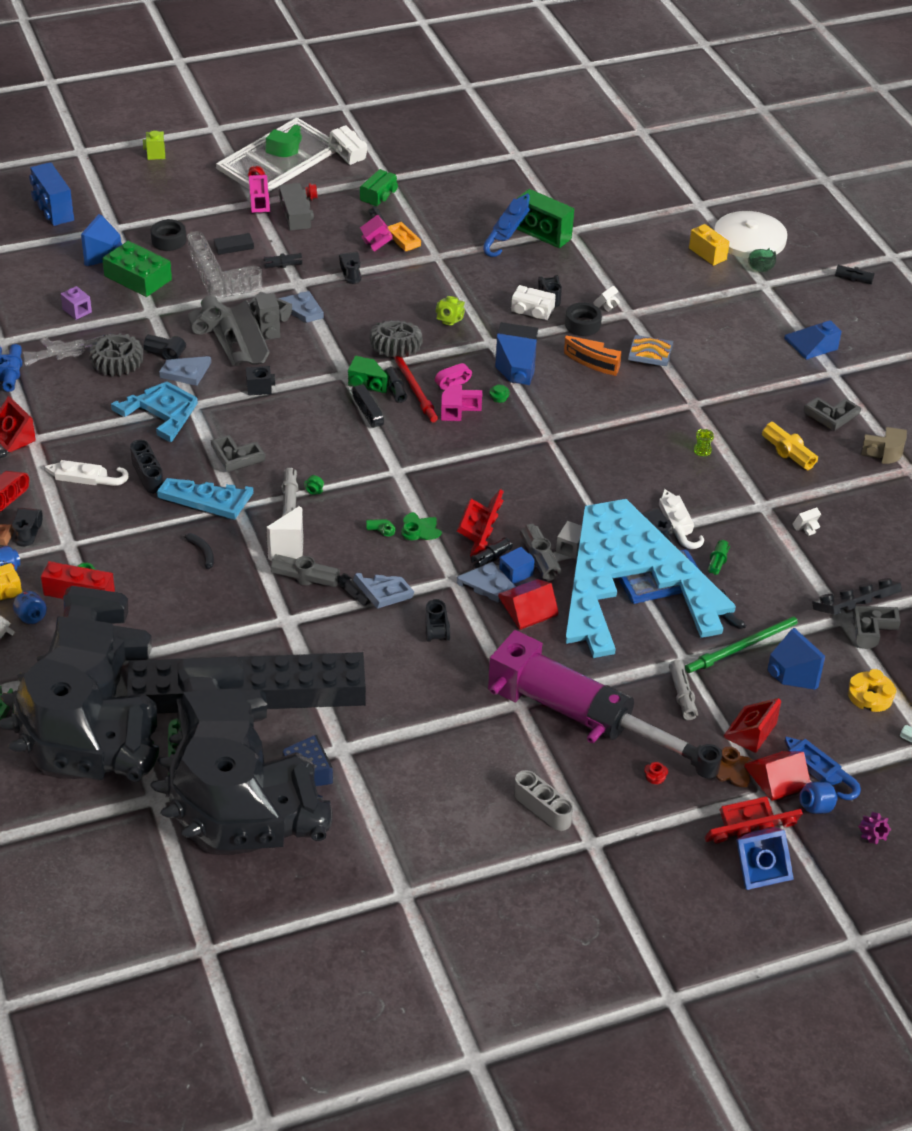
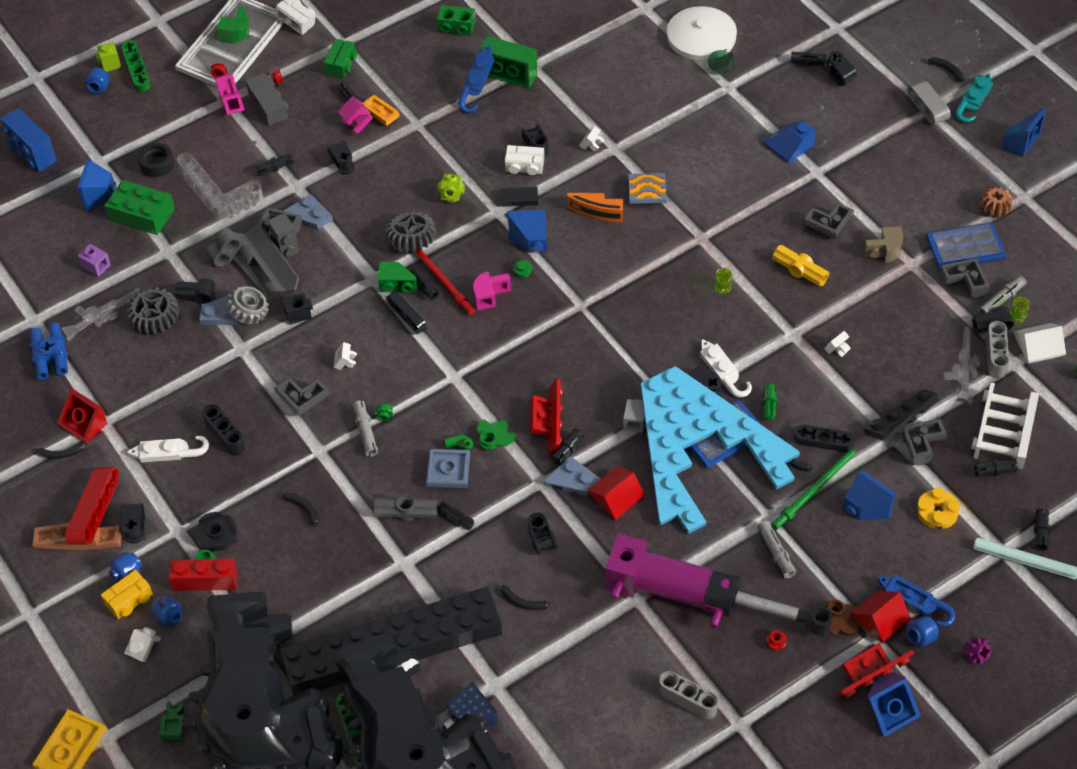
camera: 10 degrees left, 10 degrees up
dark azure wing [111,382,198,443] -> none
dark azure wing [157,478,253,520] -> none
black tile [214,233,254,255] -> none
white slope [267,506,303,561] -> none
sand blue wing [353,573,414,609] -> none
dark pink beam [435,363,472,390] -> none
blue brick [499,547,535,584] -> none
dark grey piece [520,523,561,581] -> none
black tyre [565,302,602,336] -> none
yellow brick [689,224,730,266] -> none
red slope [723,698,781,753] -> none
none -> blue head [84,68,110,94]
none -> green beam [121,40,151,92]
none -> black plate [194,512,237,552]
none -> light grey gear [226,286,269,324]
none -> white tile [333,342,357,370]
none -> sand blue plate [426,449,470,488]
none -> green brick [437,5,476,36]
none -> black piece [501,585,550,610]
none -> black beam [794,425,854,452]
none -> black piece [823,51,857,86]

